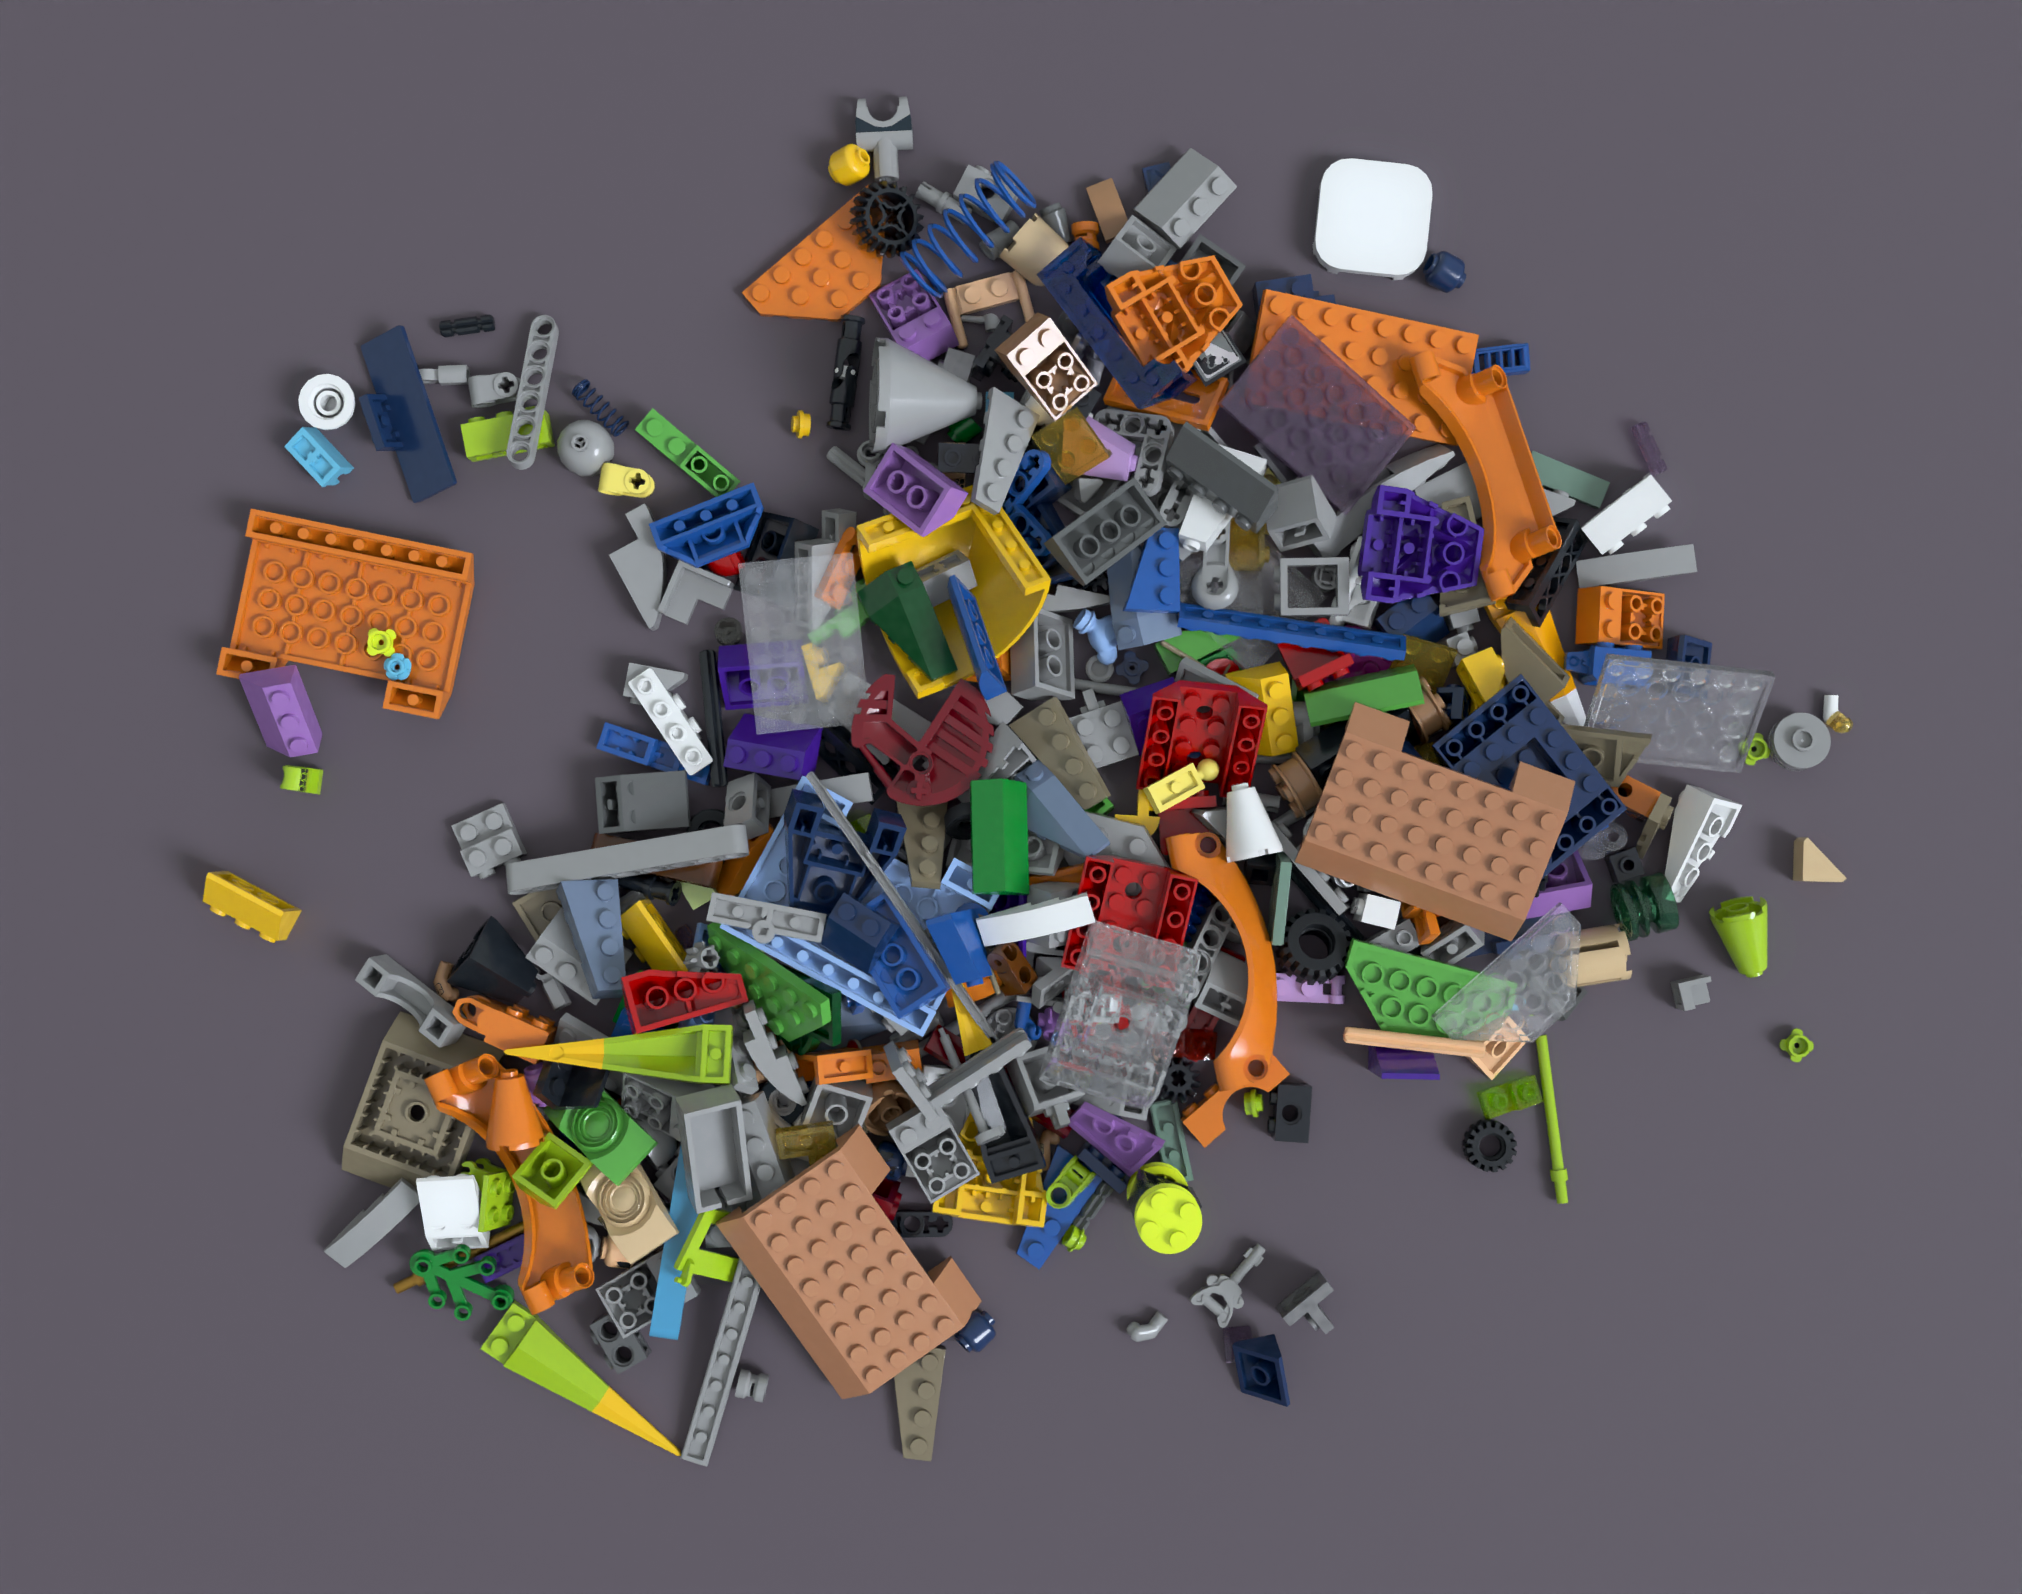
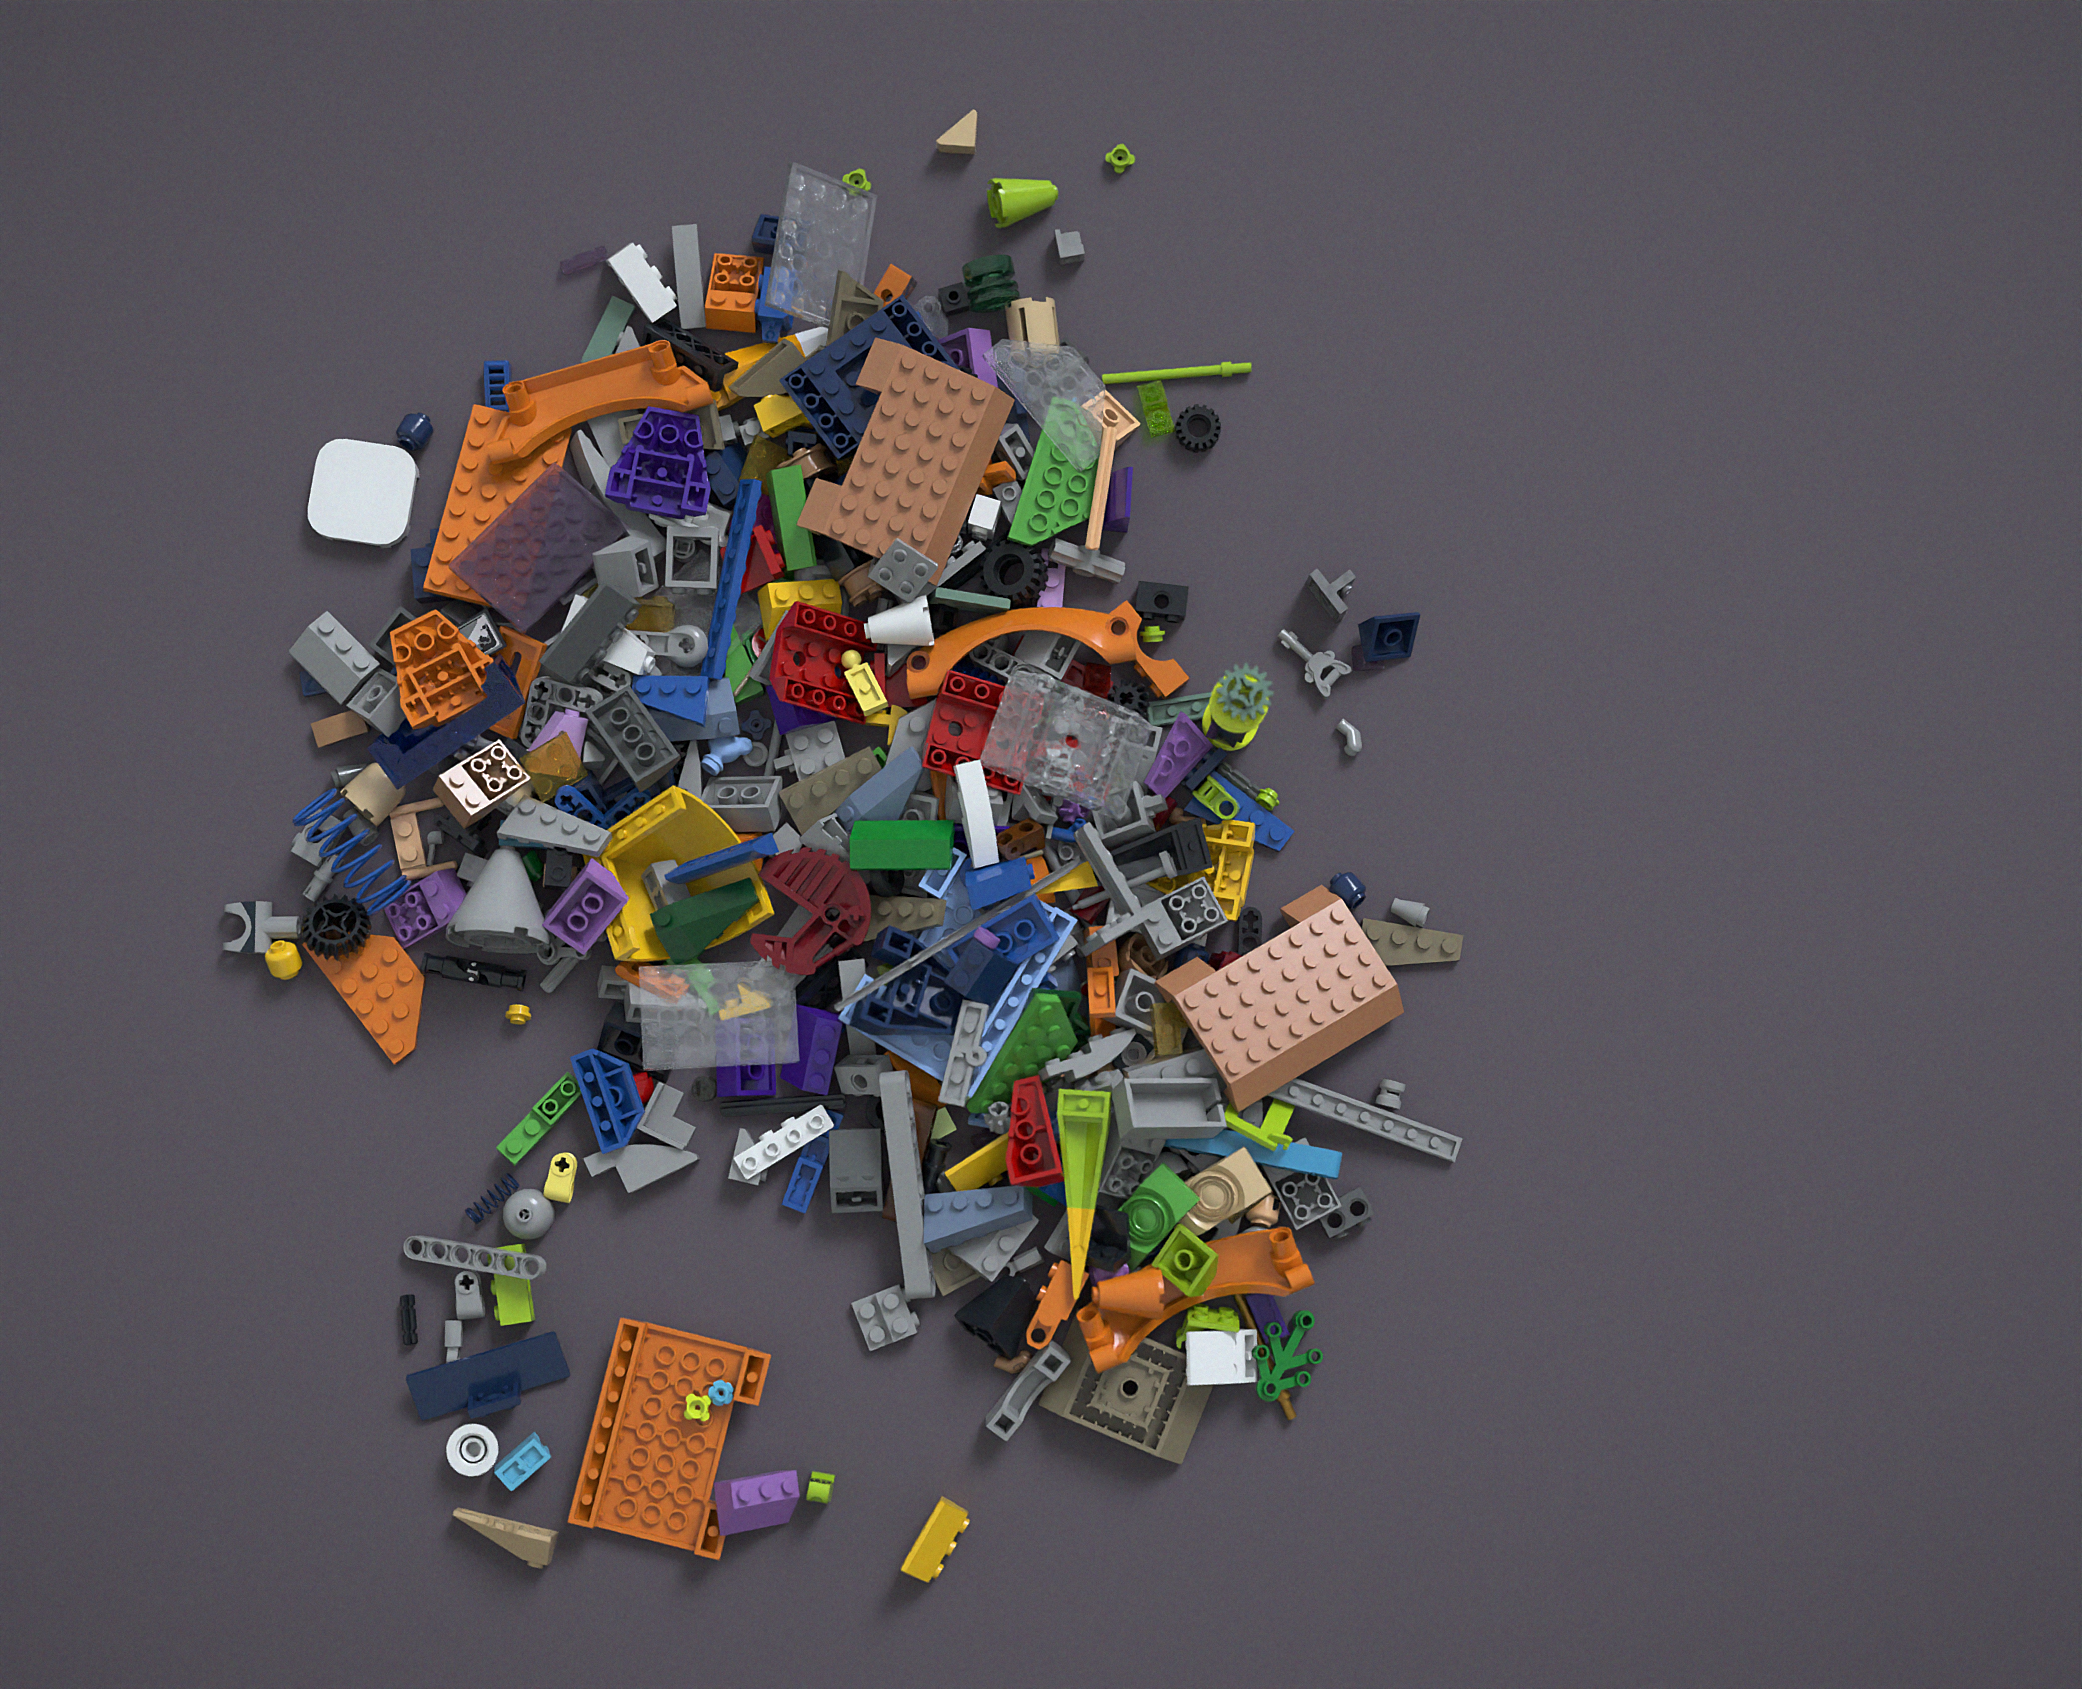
camera: 90 degrees left, 5 degrees down
light grey slope [324,1177,419,1268] -> none
lime plate [480,1300,681,1456] -> none
orange wheel [1071,221,1100,256] -> none
dark tan wing [1636,793,1674,859] -> none
white wedge [1661,785,1742,903] -> none
light grey piece [1768,713,1831,771] -> none
arm [1823,695,1853,733] -> none
none -> tan wedge [453,1507,558,1568]
none -> light grey bracket [868,538,938,603]
none -> medium lavender tile [974,927,1000,949]
none -> light grey piece [1048,538,1125,584]
none -> sand green gear [1215,663,1274,722]
none -> light grey cone [1390,898,1430,927]

